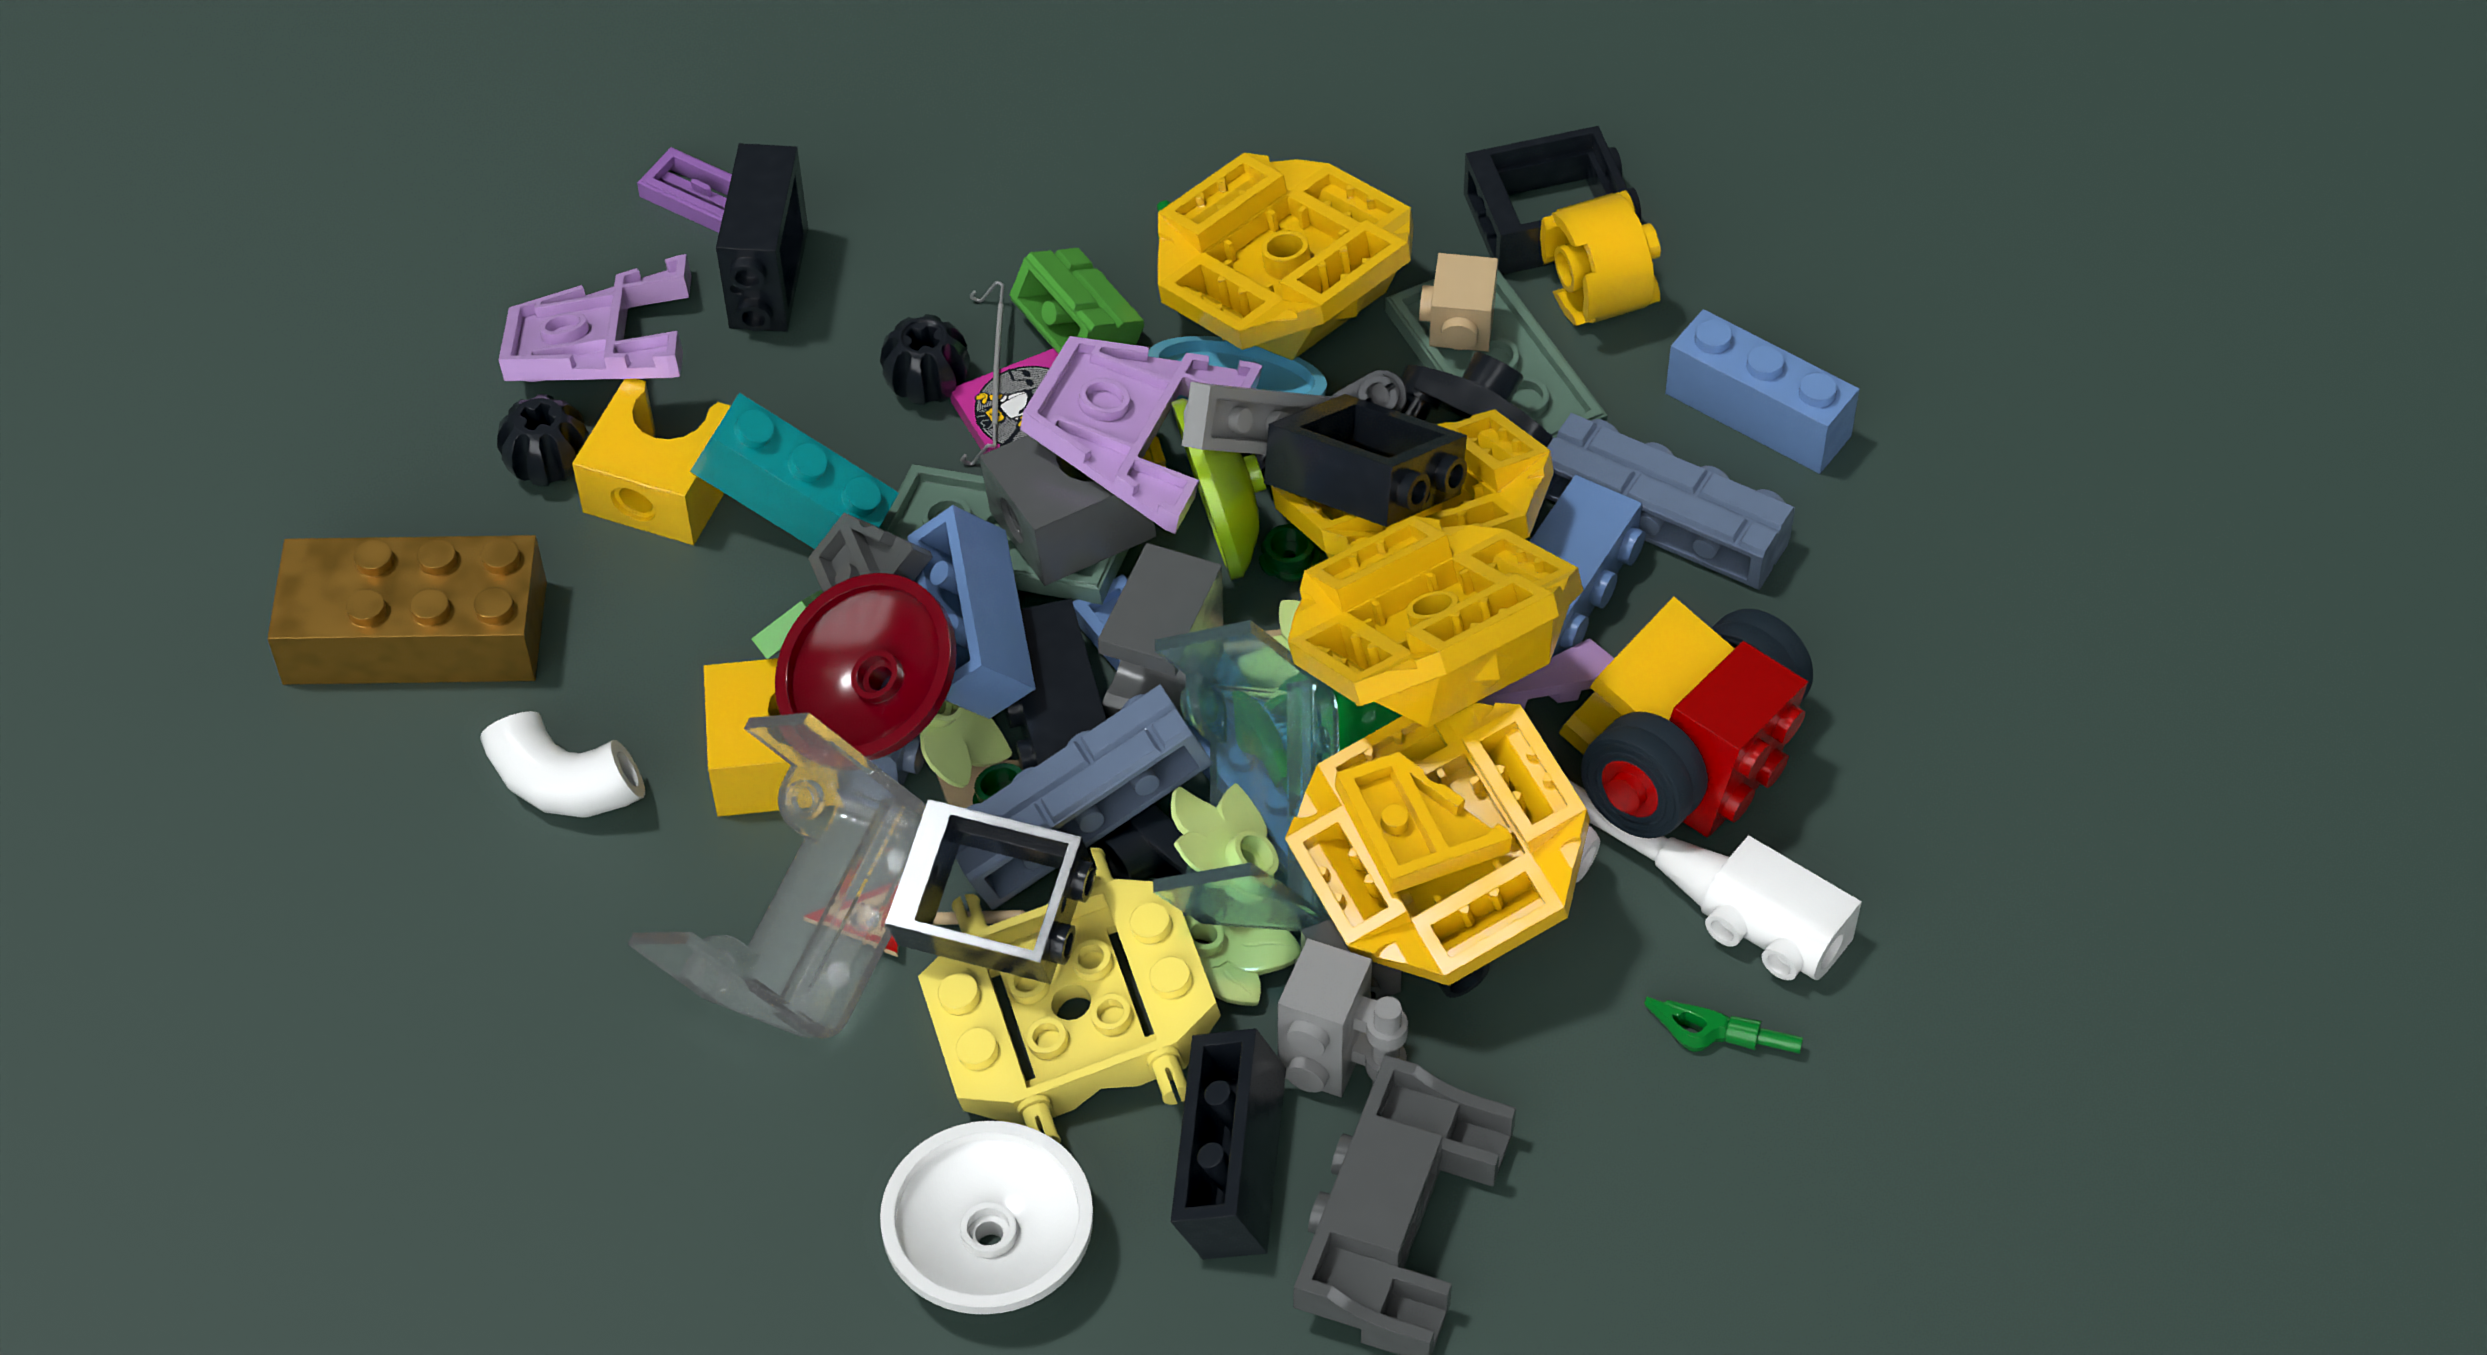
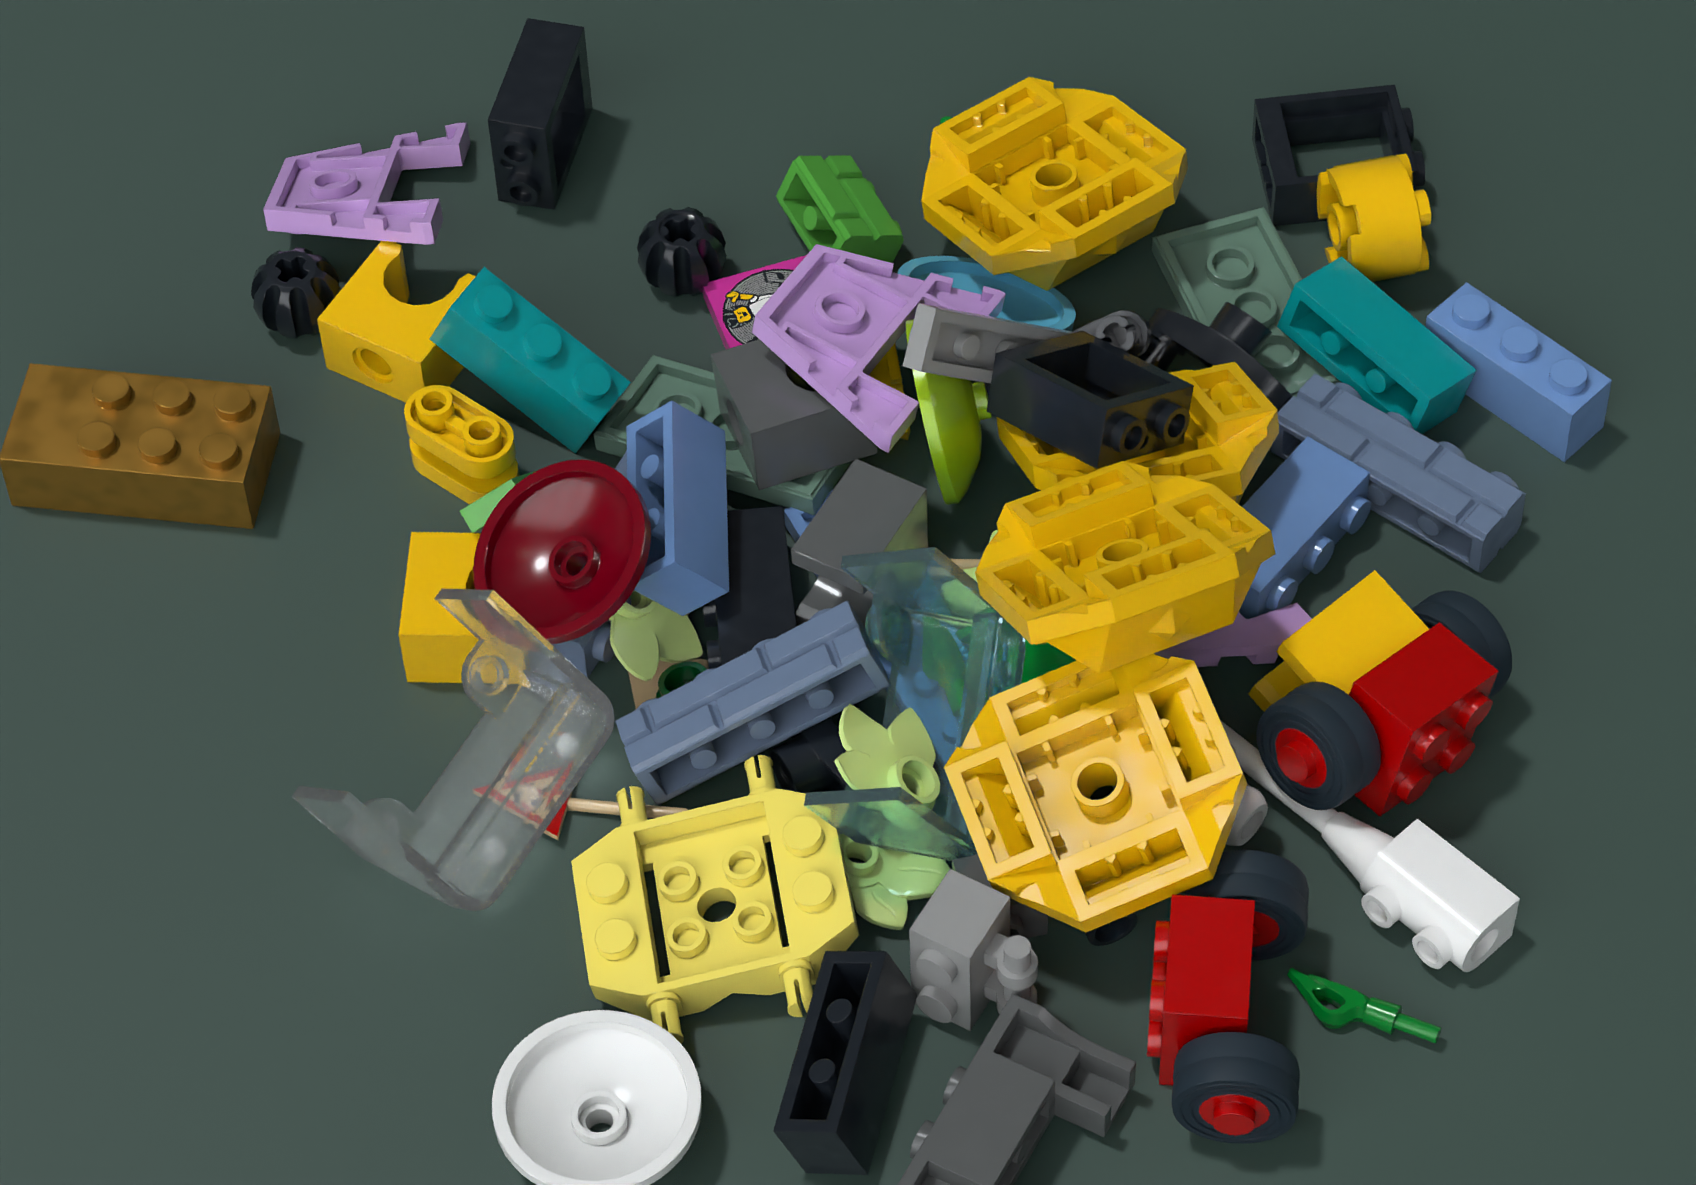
camera: 10 degrees right, 0 degrees up
white cylinder [480,711,645,818] -> none
medium lavender tile [637,147,732,233] -> none
dark grey wing [808,513,933,592] -> none
window [885,799,1096,984] -> none
piece [960,281,1004,466] -> none
dark green plate [1259,524,1320,582] -> none
yellow wing [1335,752,1512,894] -> none
tan brick [1419,253,1498,352] -> none
none -> yellow brick [404,385,519,505]
none -> brick [1147,850,1309,1144]
none -> teal brick [1277,256,1477,434]

